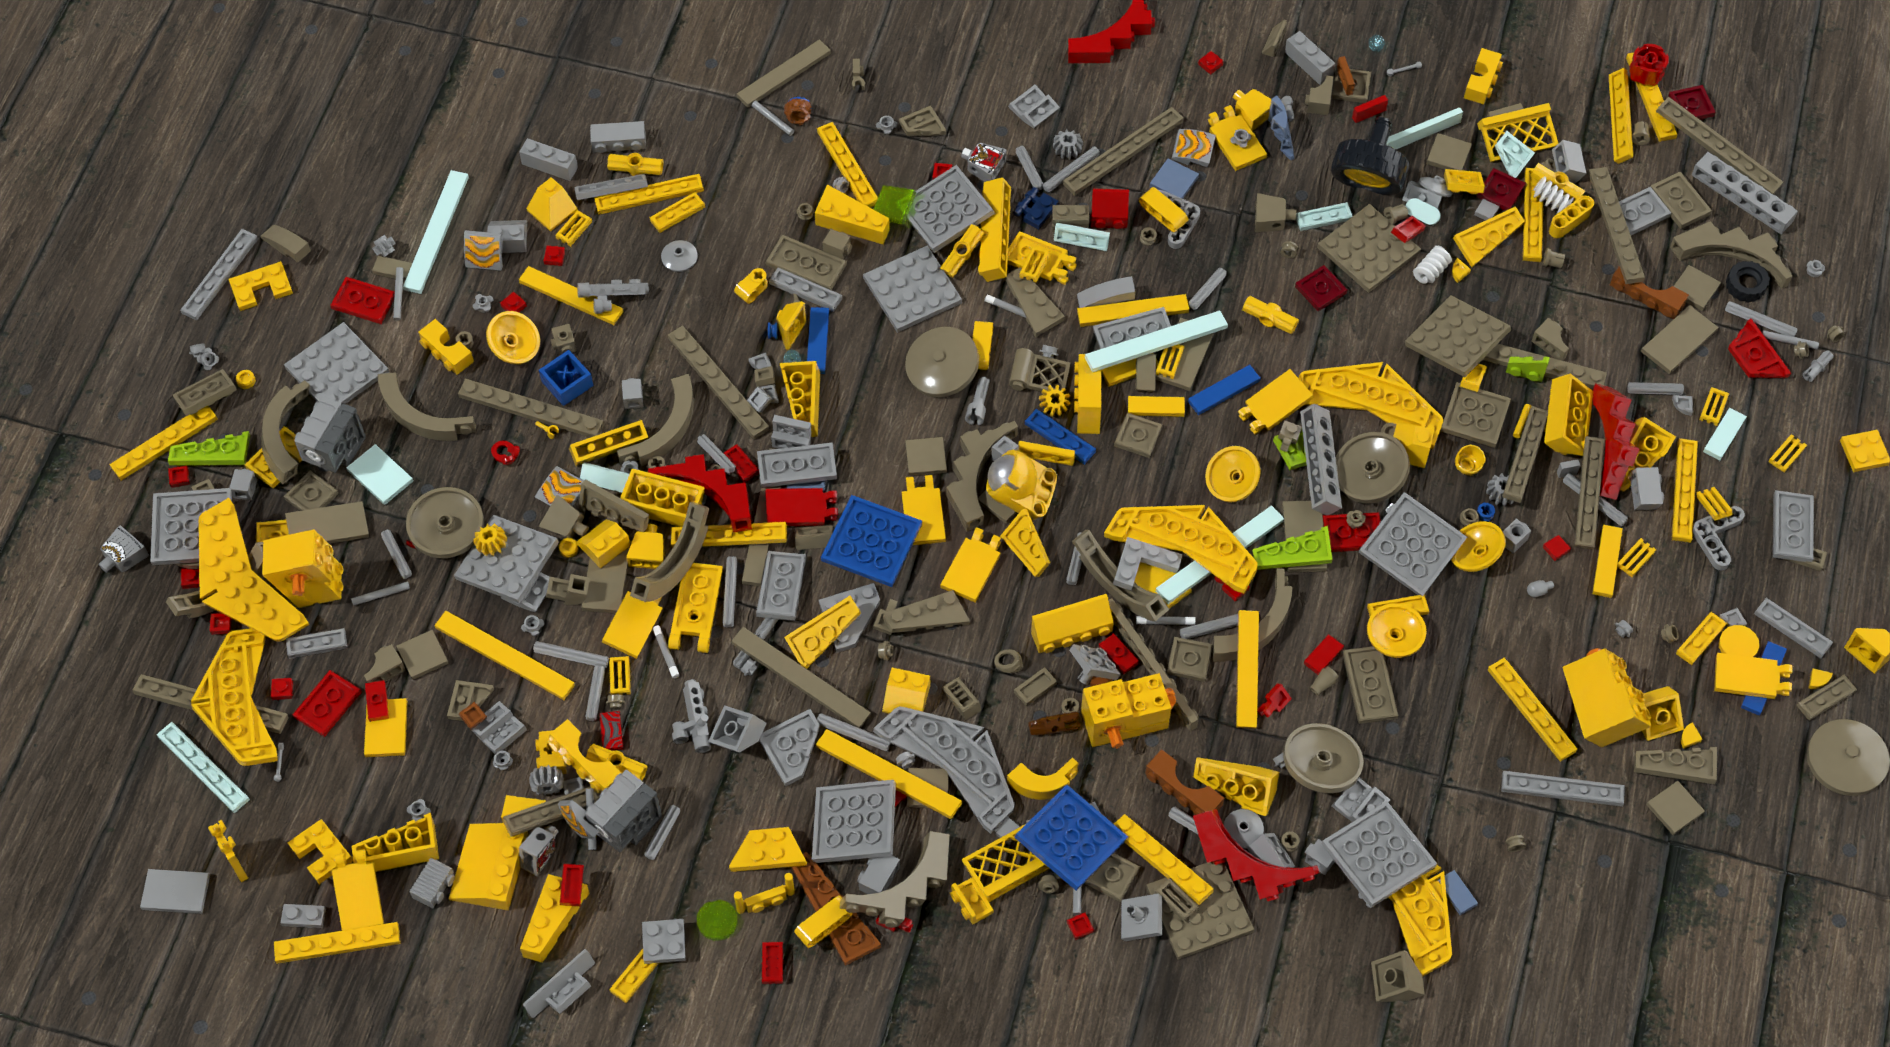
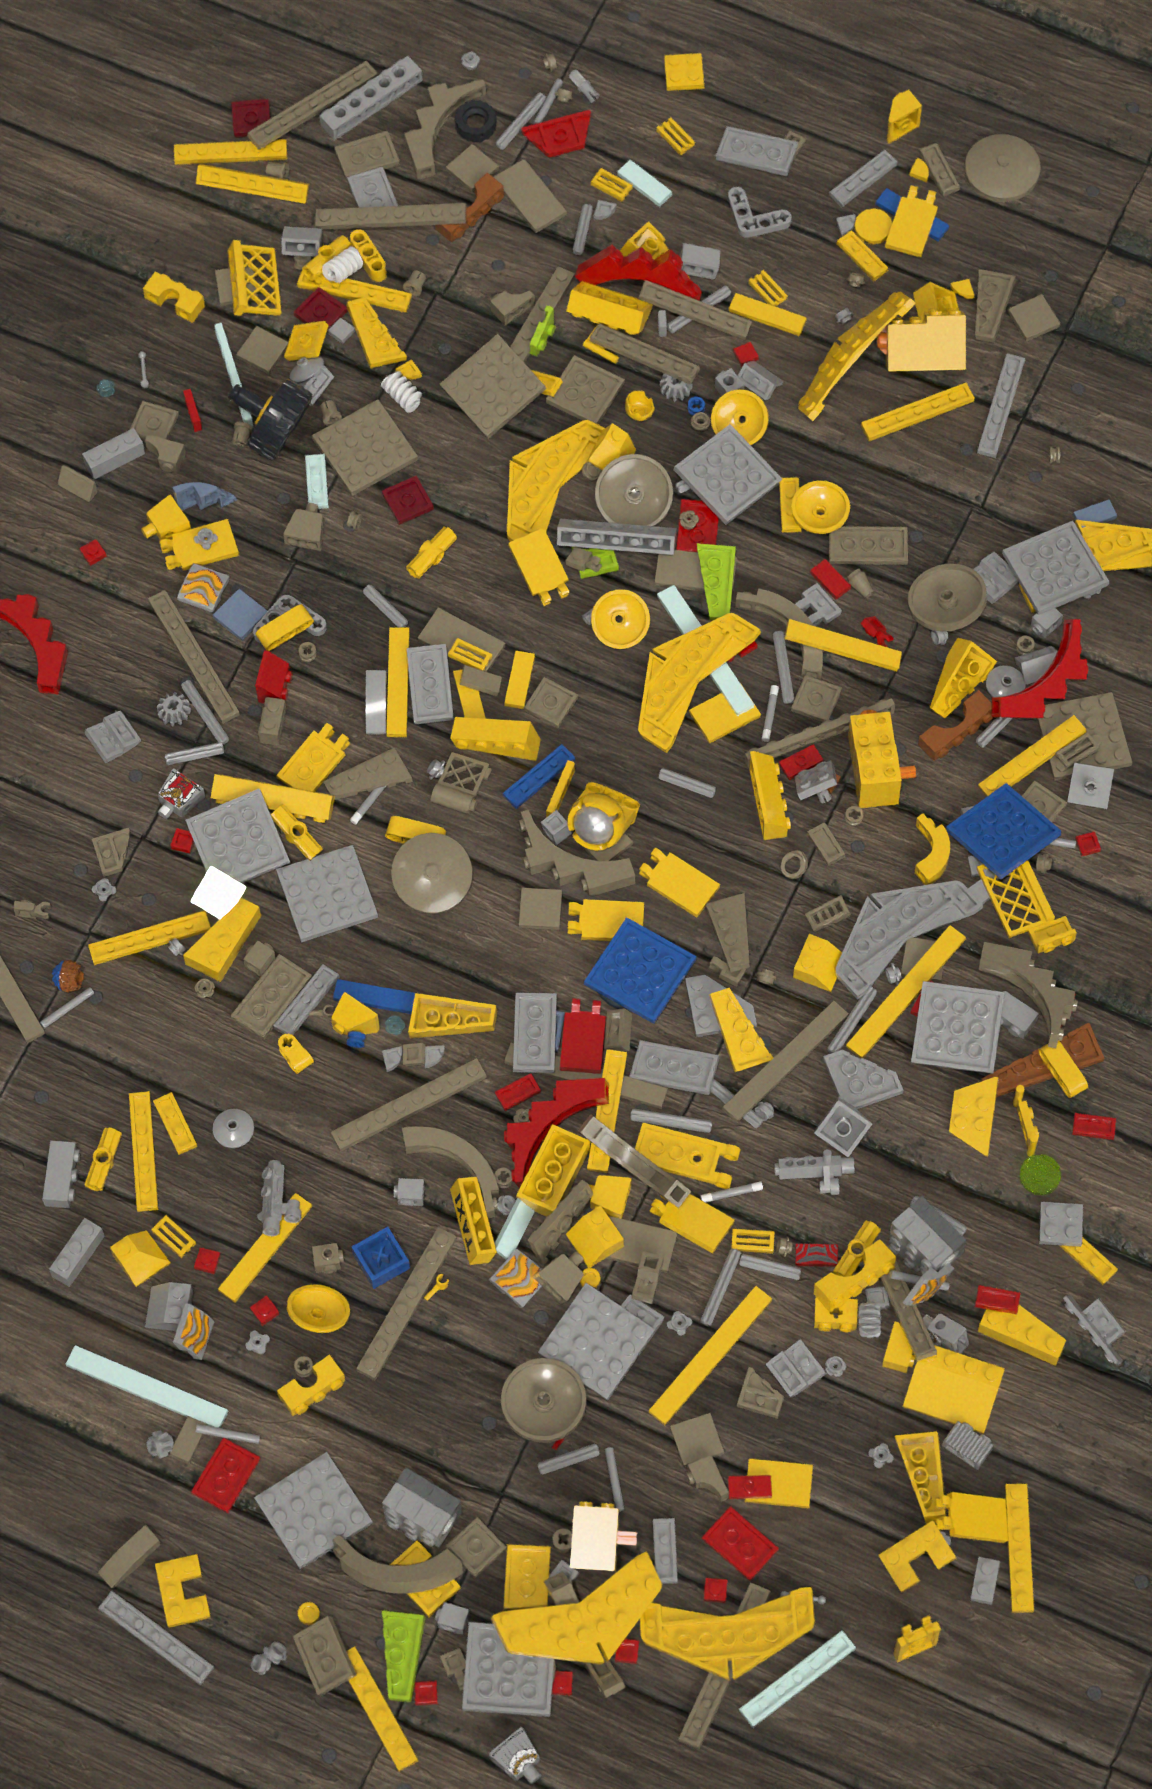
camera: 80 degrees left, 5 degrees up
light grey tile [140,869,210,914] -> none
dark tan tile [285,501,369,544] -> none
light aqua tile [346,444,413,505] -> none
dark tan arch [377,372,476,441] -> none
dark orange tile [459,702,487,730] -> none
yellow gear [473,523,507,557] -> none
red piece [491,441,520,465] -> none
light grey tile [574,174,648,200] -> none
light grey axle [697,434,736,474] -> none
light grey tile [747,387,773,413] -> none
light grey slope [771,415,811,449] -> none
light grey piece [965,377,990,425] -> none
yellow wing [1000,509,1050,577] -> none
dark blue plate [1013,187,1059,230] -> none
yellow tile [1019,247,1050,282] -> none
reddish brown hinge [1028,711,1080,735] -> none
yellow gear [1039,385,1071,417] -> none
light aqua tile [1054,223,1110,251] -> none
dark tan arch [1072,530,1169,621] -> none
light aqua tile [1085,311,1228,372] -> none
light grey plate [1113,537,1182,590] -> none
blue tile [1188,365,1260,415] -> none
light grey piece [1281,96,1294,122] -> none
dark orange tile [1336,56,1355,96] -> none
red tile [1391,216,1426,243] -> none
light aqua tile [1406,198,1441,225] -> none
light aqua wing [1495,131,1535,178] -> none
light grey cylinder [1527,580,1554,597] -> none
red brick [1629,44,1669,86] -> none
yellow tile [1672,438,1698,543] -> none
yellow tile [1697,487,1732,521] -> none
none -> light grey panel [738,361,784,400]
none -> light grey plate [795,583,842,627]
none -> yellow wing [798,292,915,421]

